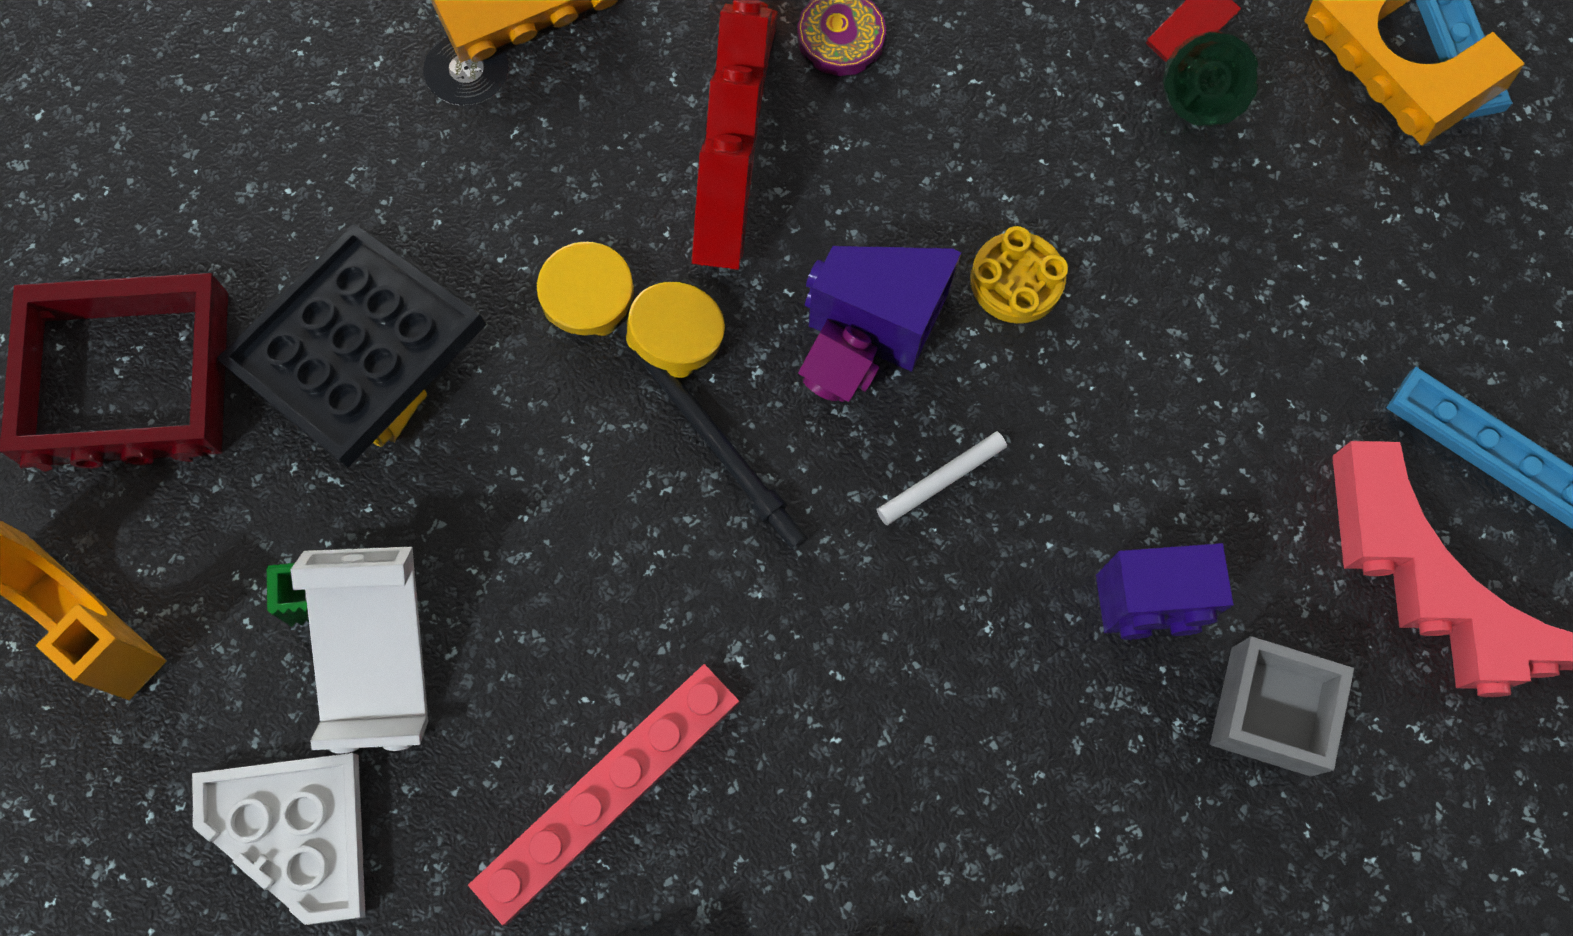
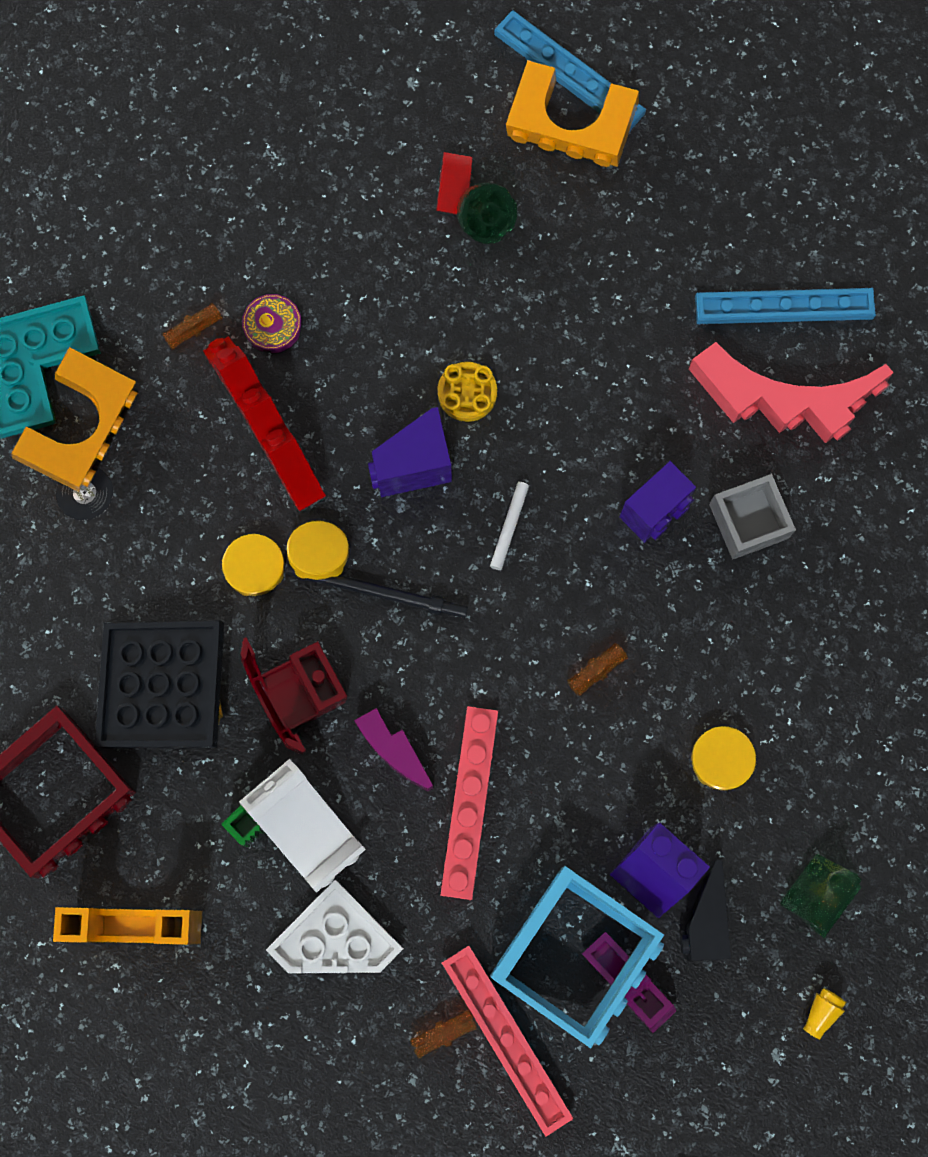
camera: 35 degrees left, 5 degrees up
magenta brick [798,319,879,402] -> none
none -> dark red piece [240,637,347,755]
none -> magenta slope [354,708,433,791]
none -> clear orange pin [567,643,628,696]

